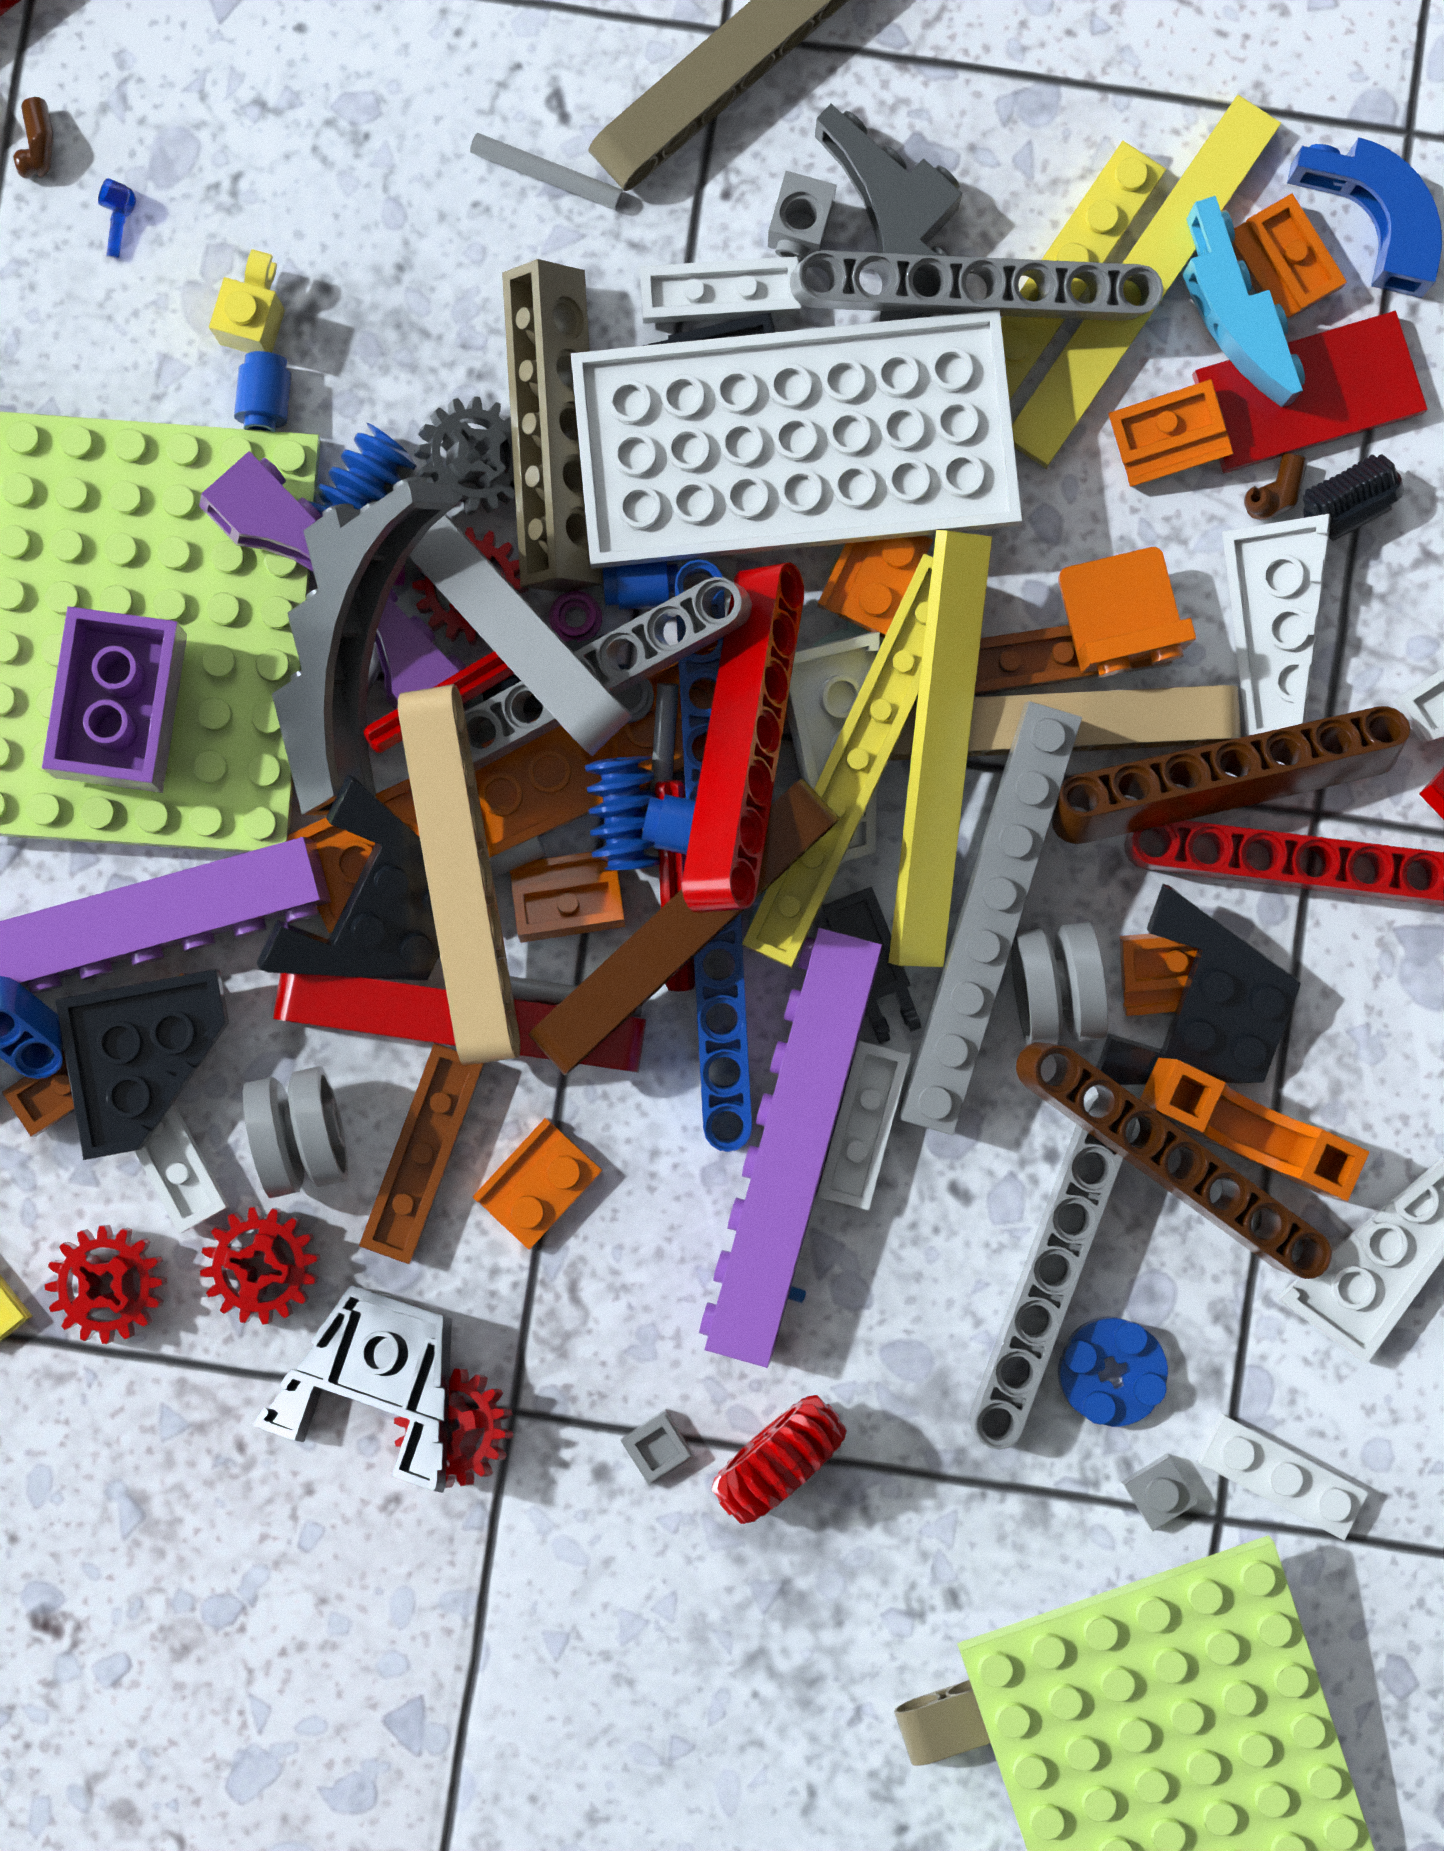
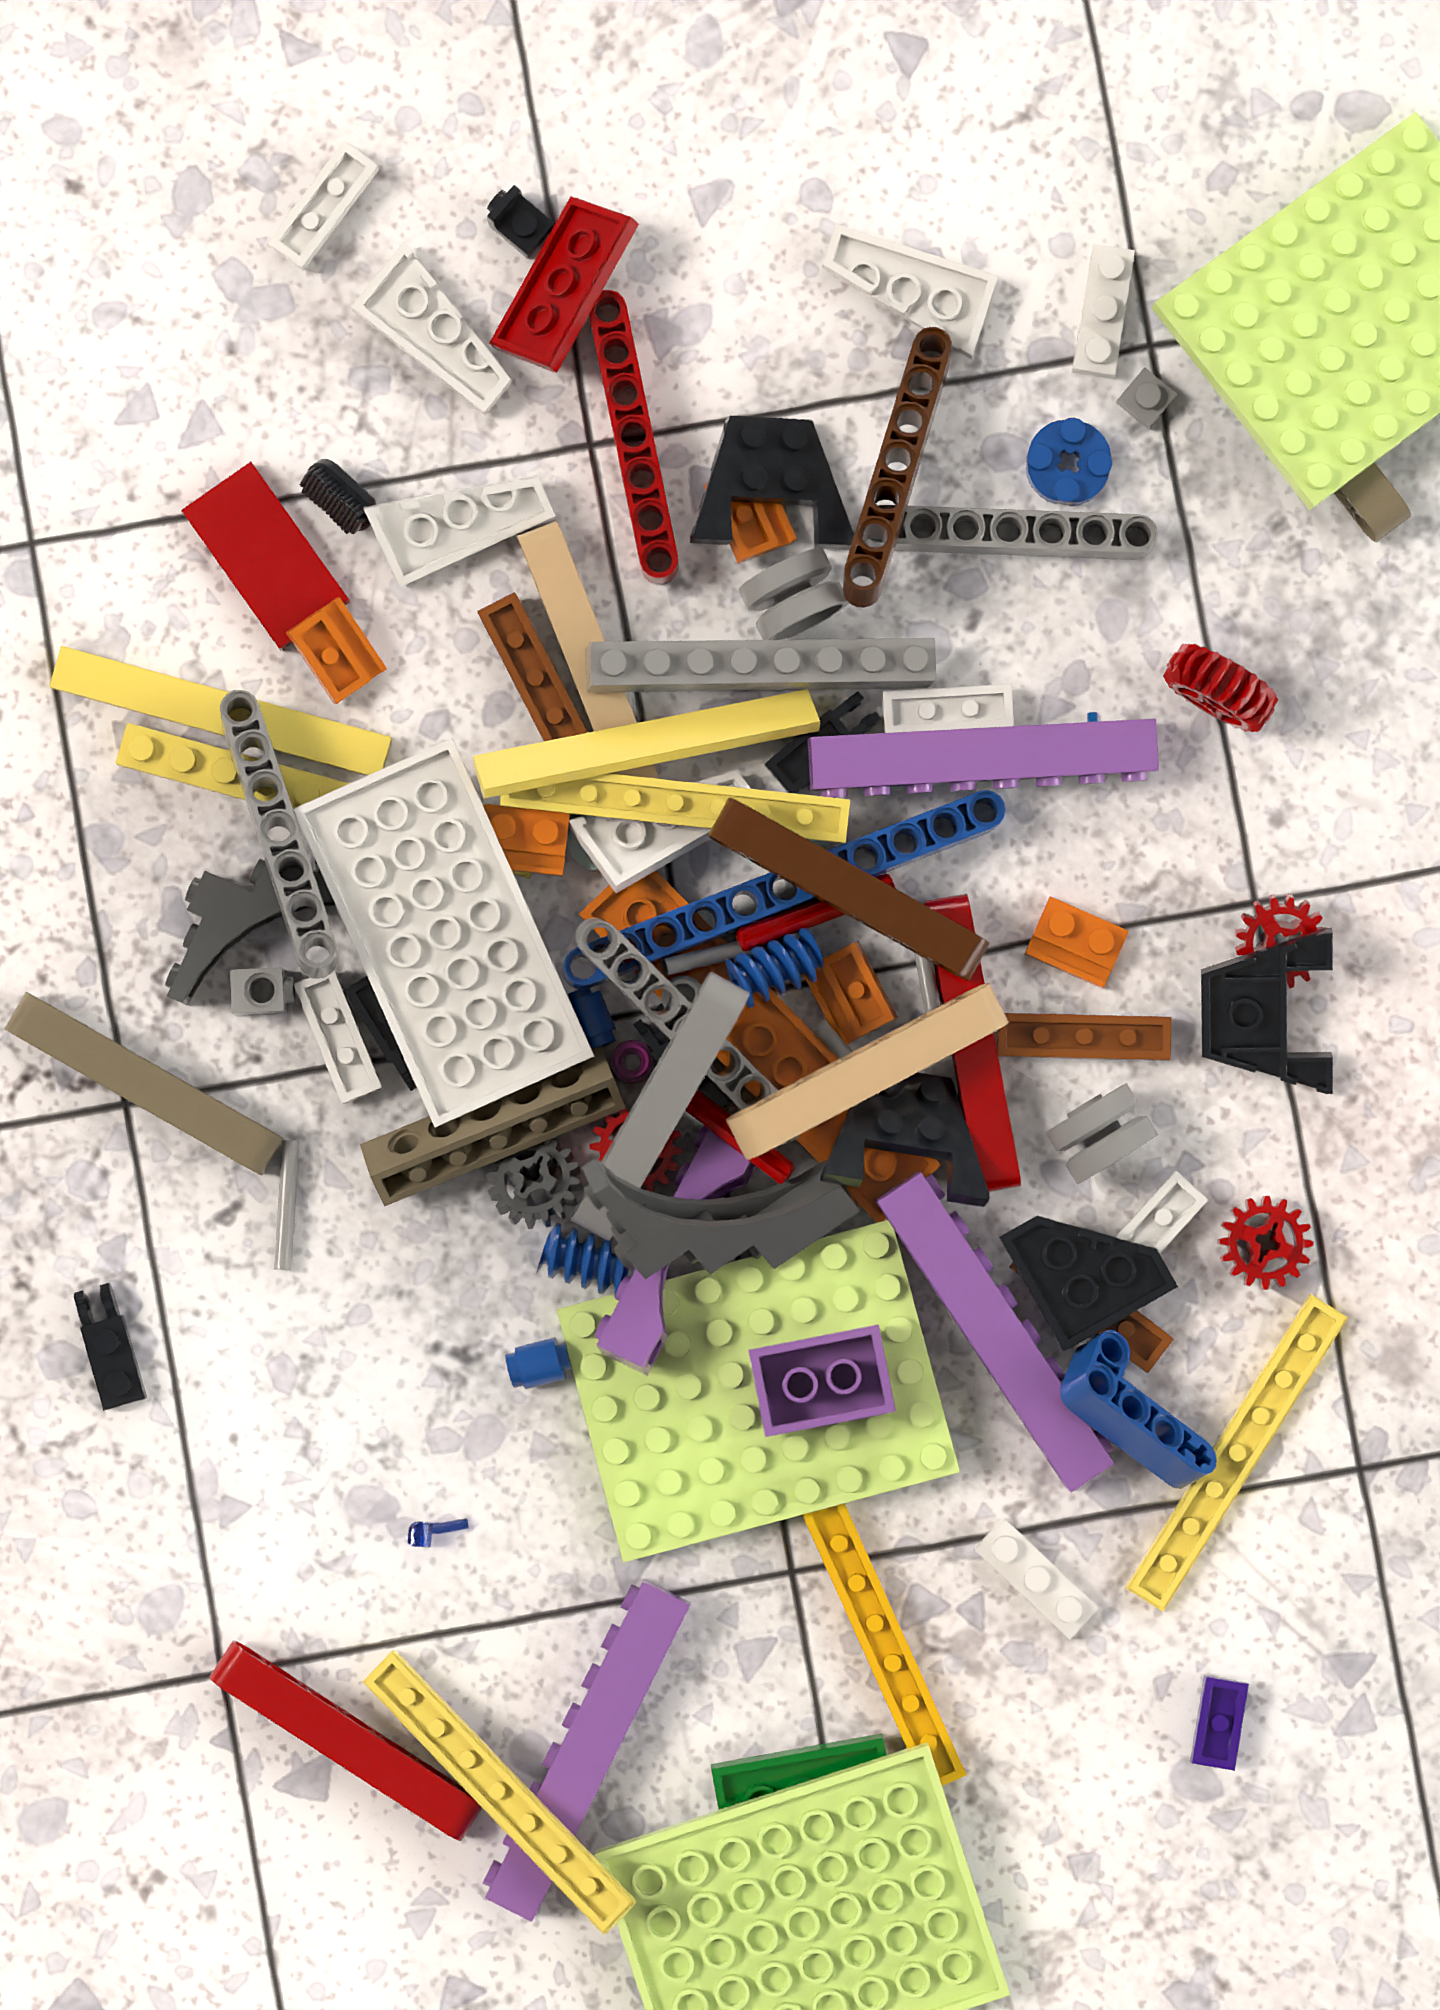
camera: 105 degrees left, 0 degrees up
reddish brown arm [13,97,53,179] -> none
red gear [200,1206,321,1325] -> none
light yellow brick [209,249,285,353] -> none
light grey tile [620,1409,695,1486] -> none
blue brick [642,794,696,855] -> none
red beam [682,562,804,914] -> none
reddish brown beam [1051,706,1411,844] -> none
orange bracket [1058,547,1196,677] -> none
orange arch [1140,1058,1370,1202] -> none
medium azure slope [1182,196,1305,407] -> none
orange plate [1231,193,1347,319] -> none
reddish brown arm [1244,454,1308,520] -> none
blue arch [1287,137,1442,298] -> none

